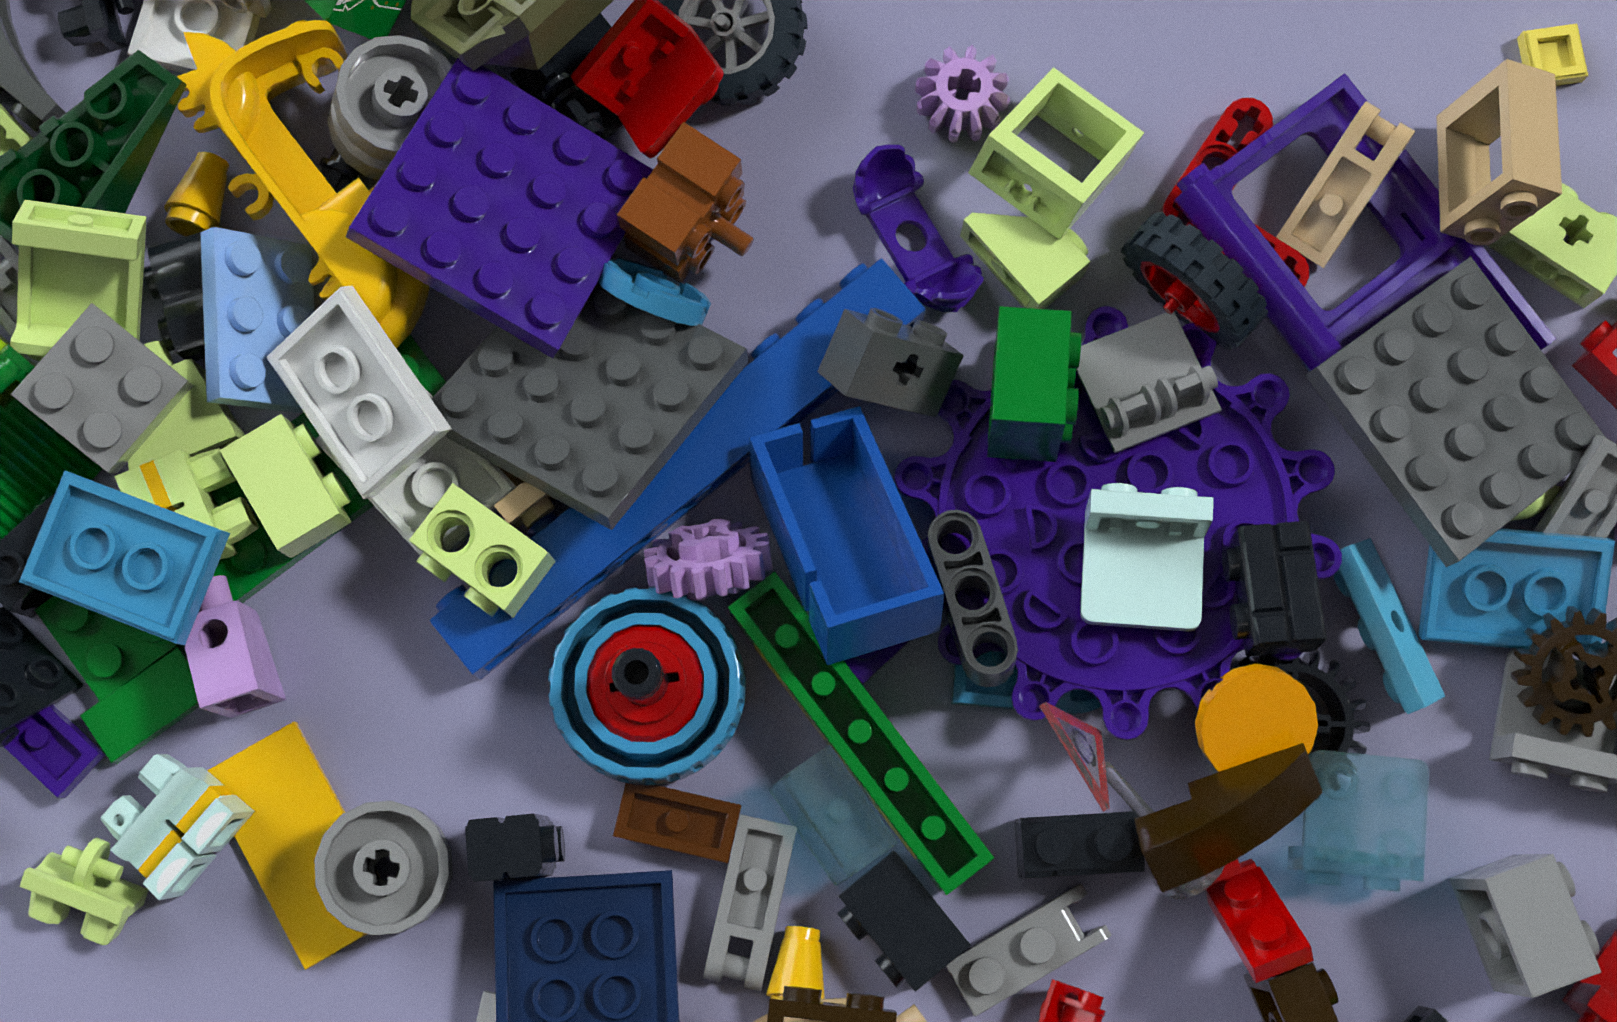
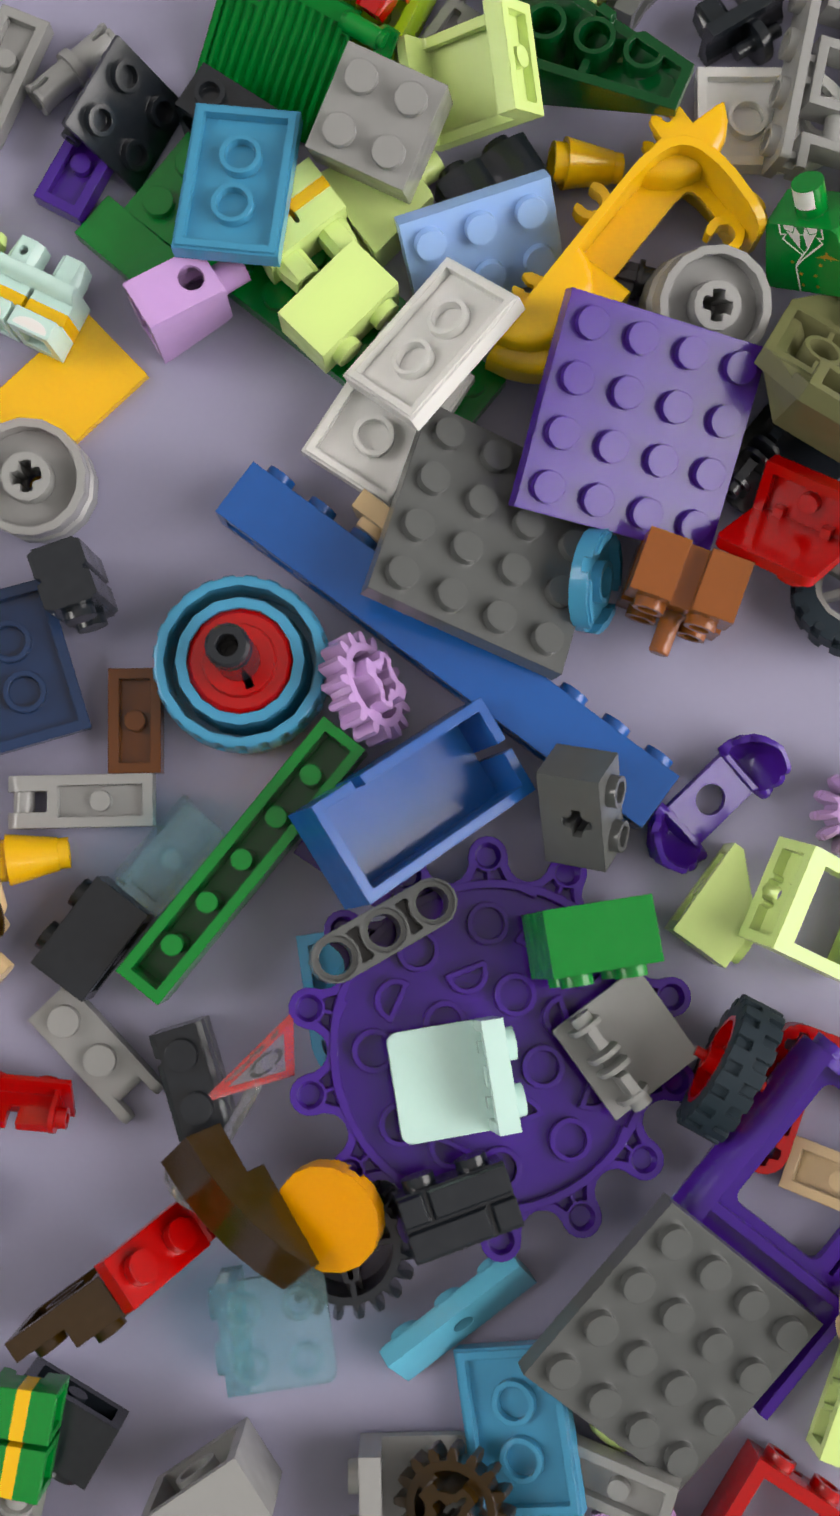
camera: 75 degrees right, 5 degrees up
yellowish green brick [409,483,556,618] -> none

